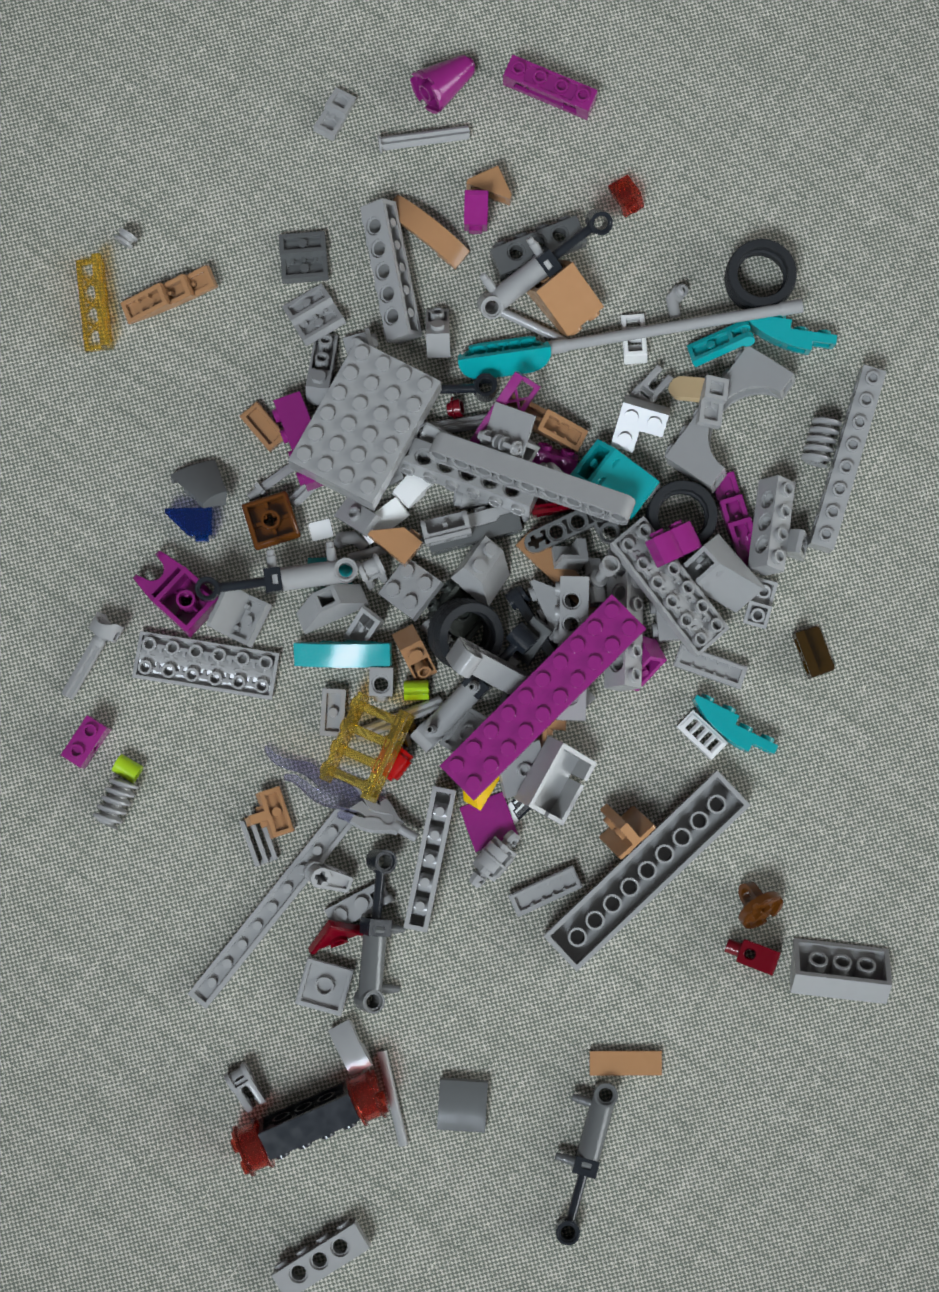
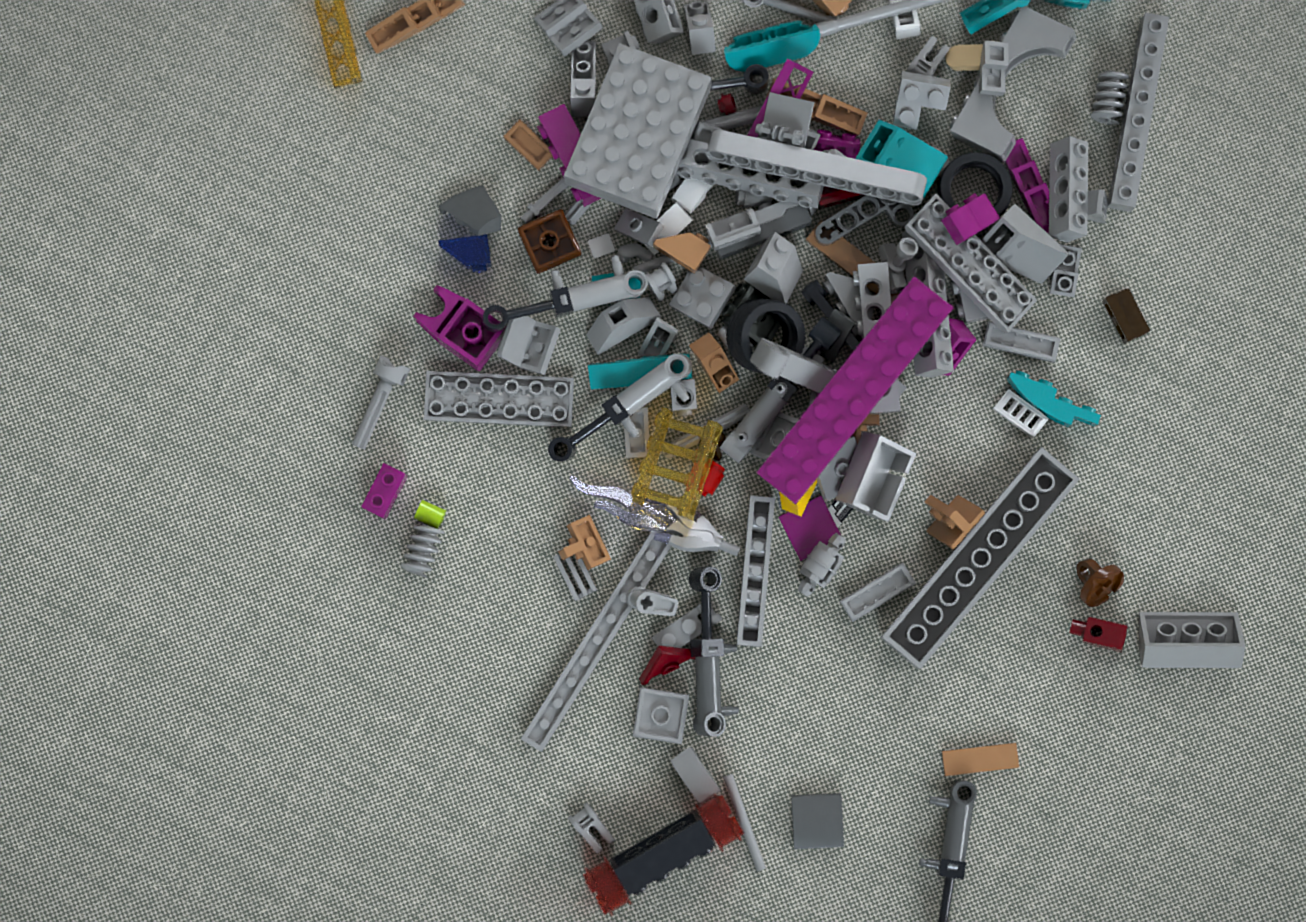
camera: 10 degrees left, 0 degrees up
lime piece [403,680,429,701] -> none
light grey panel [551,538,589,570] -> none
none -> light grey piece [548,354,692,462]

